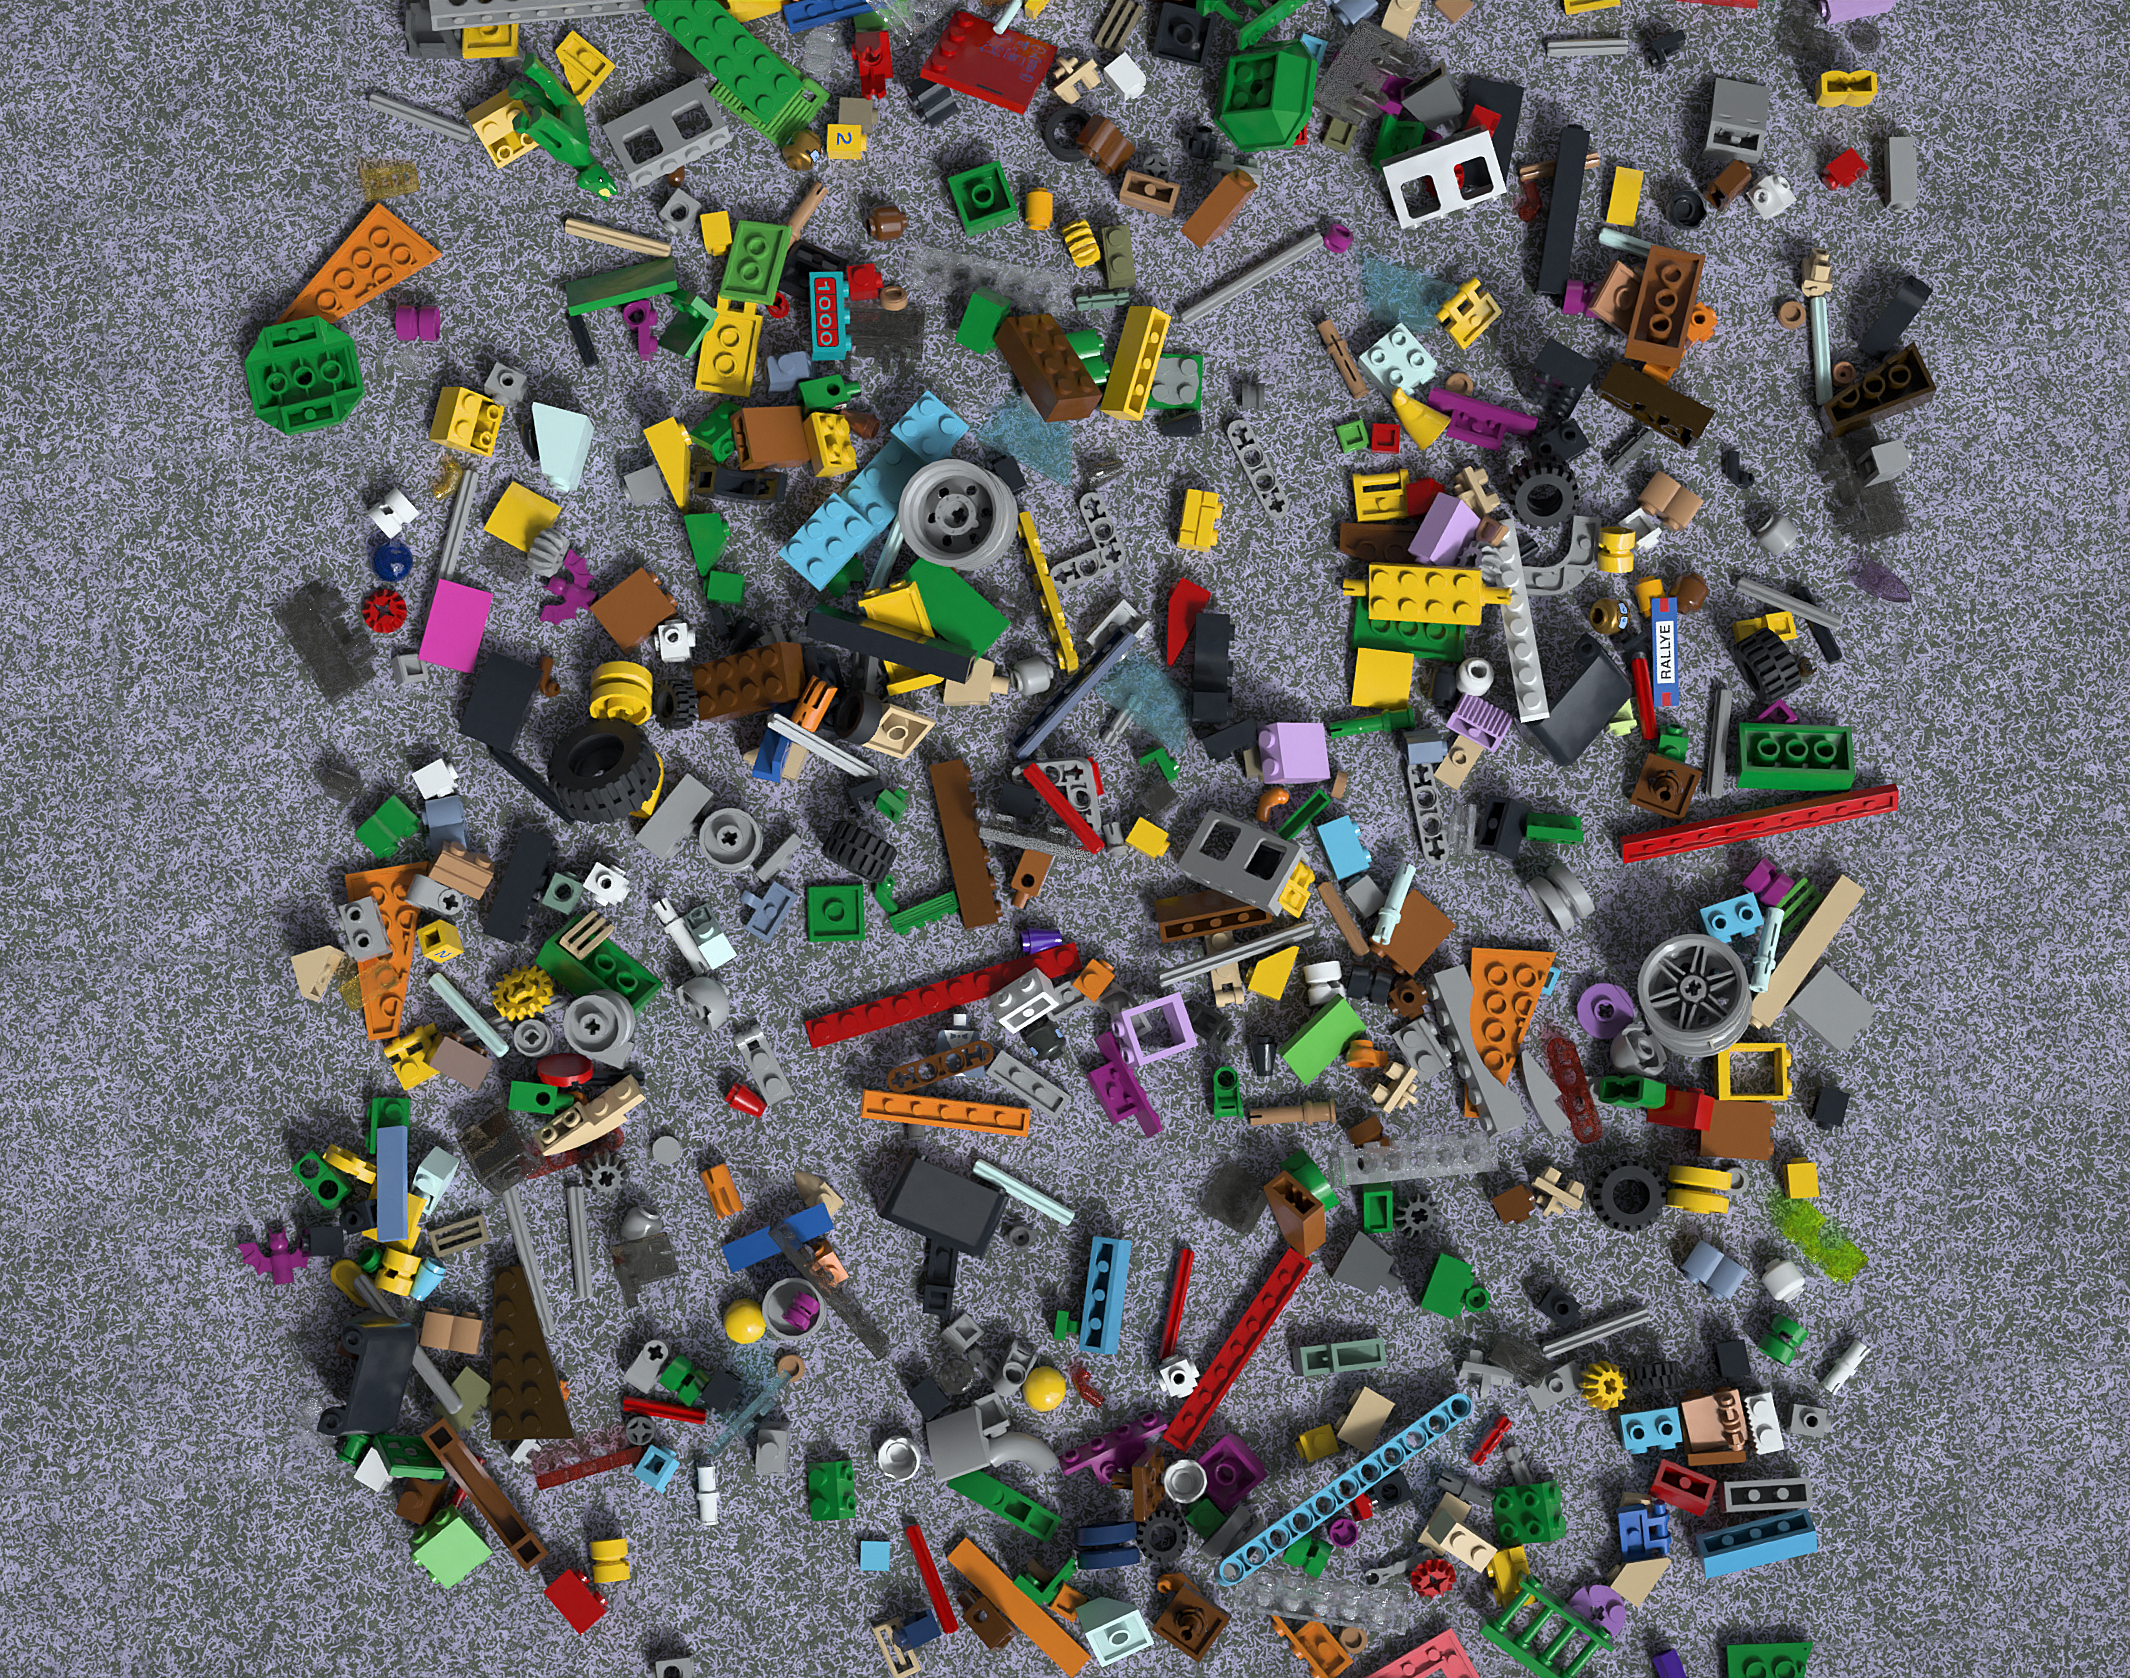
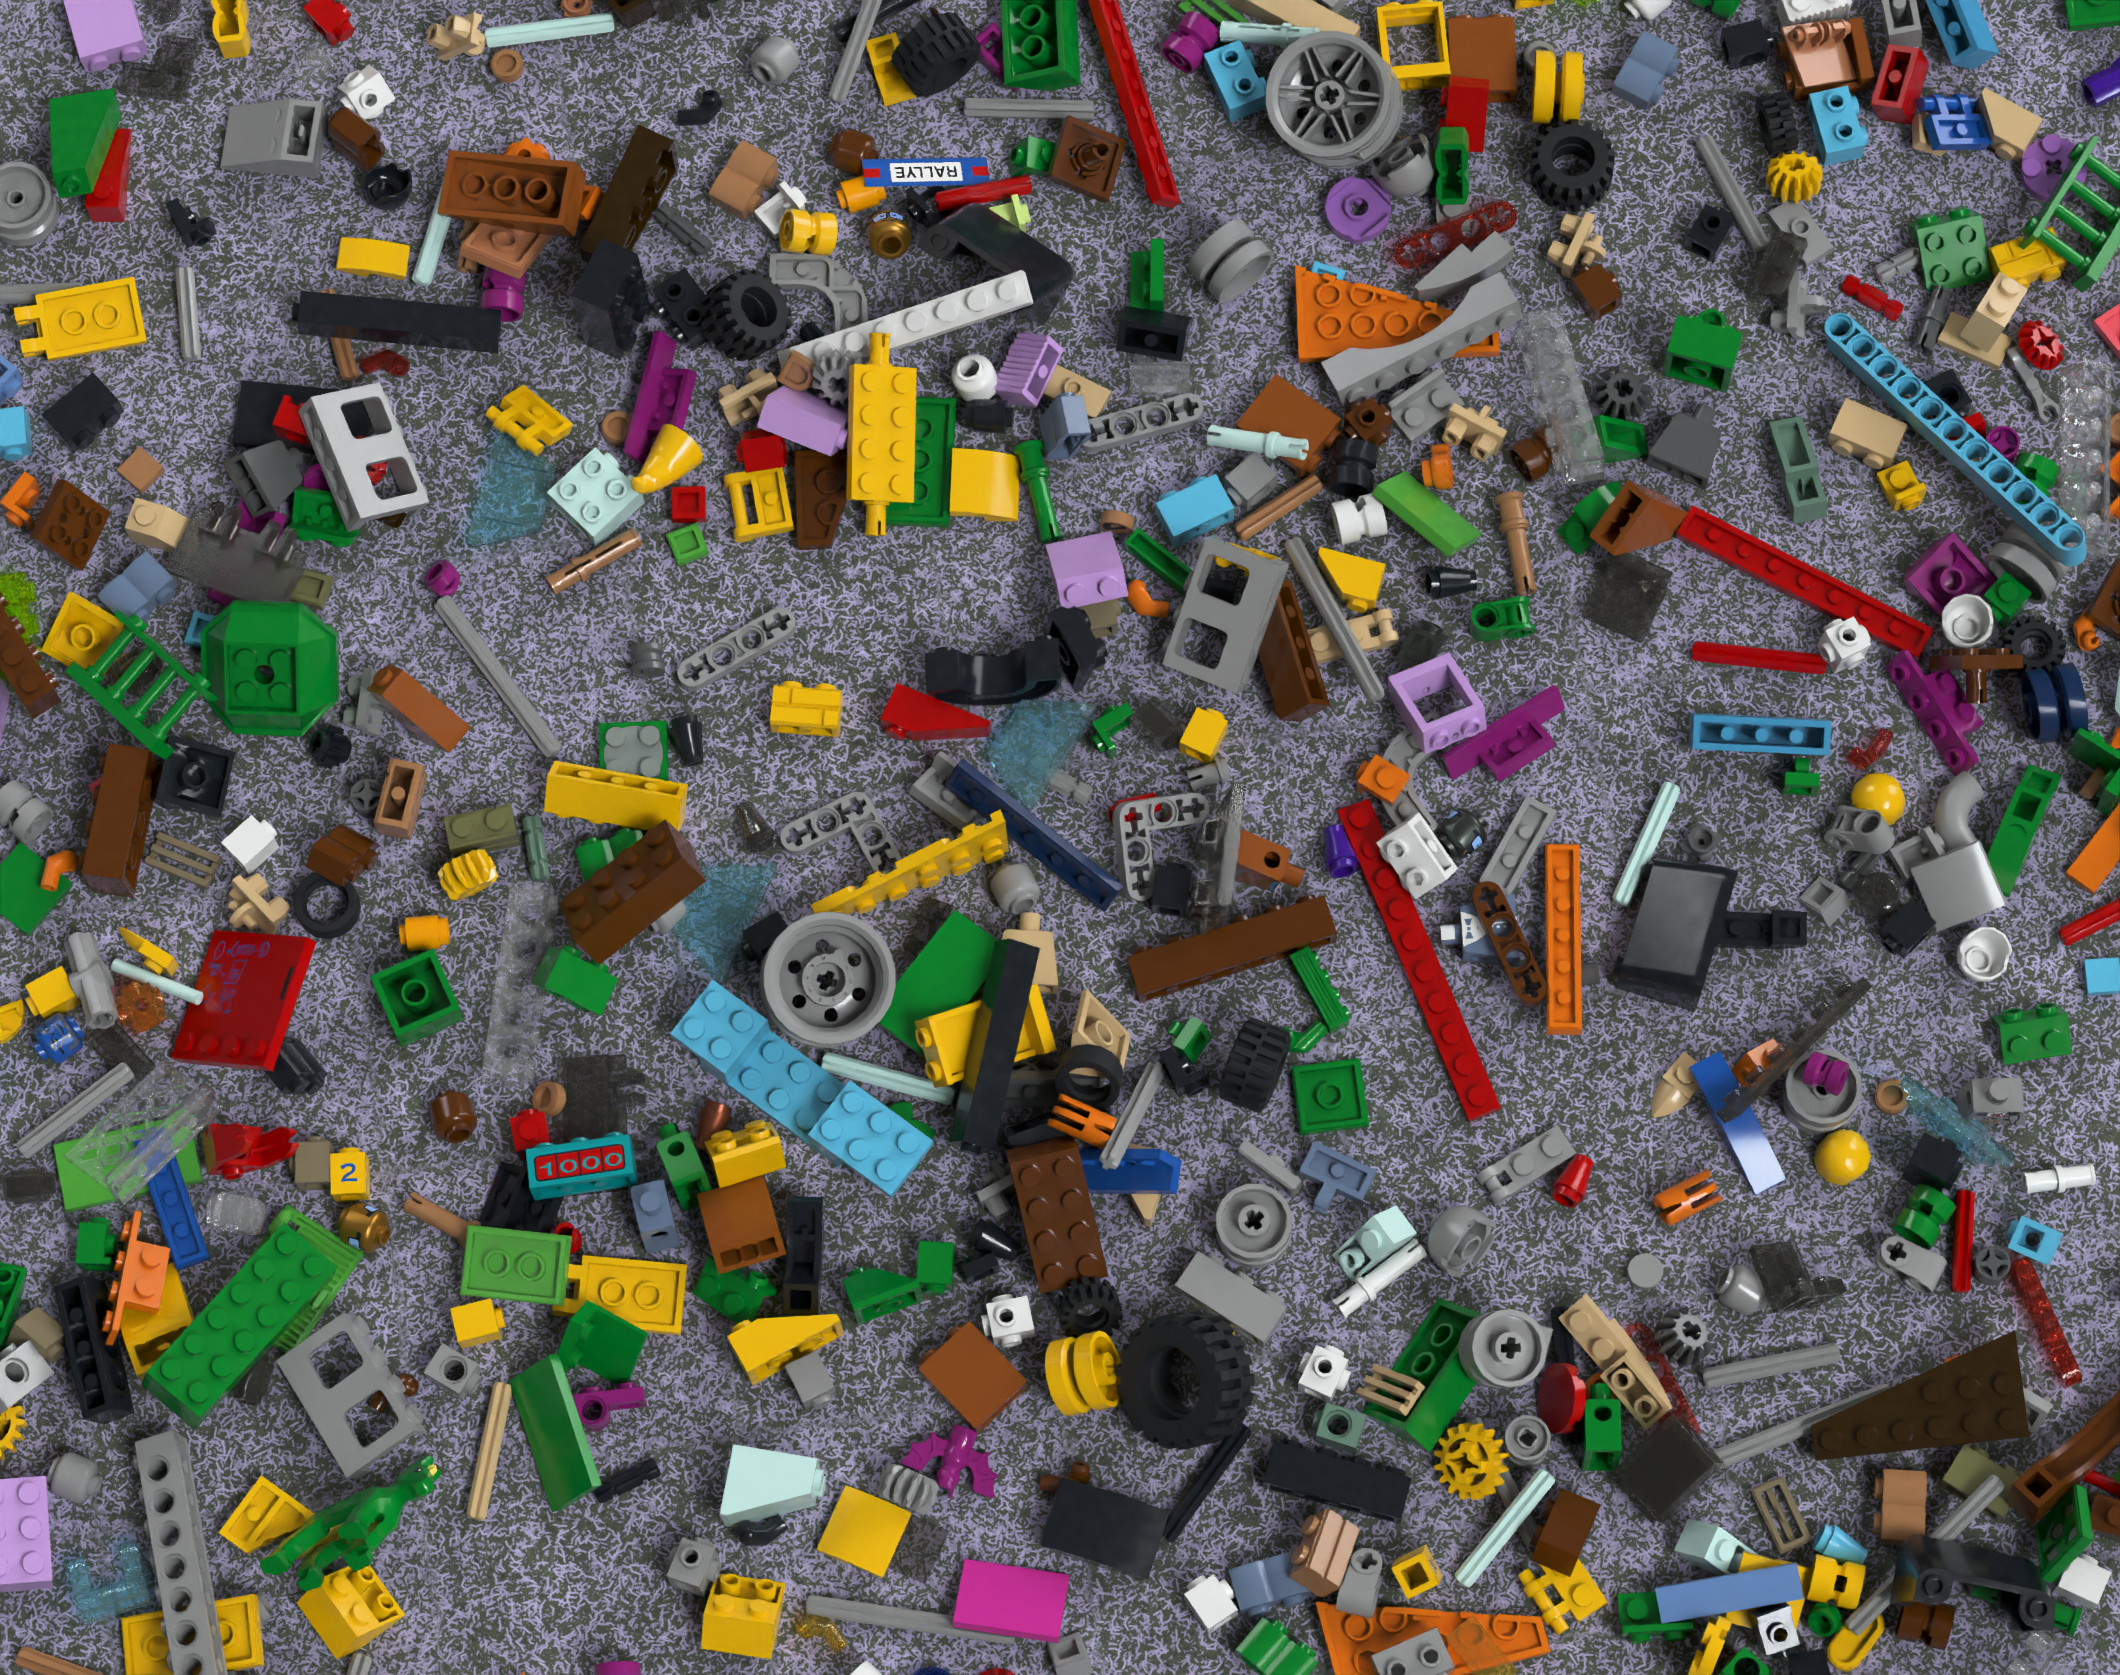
camera: 95 degrees left, 10 degrees down
red axle [1022,763,1105,855] -> none

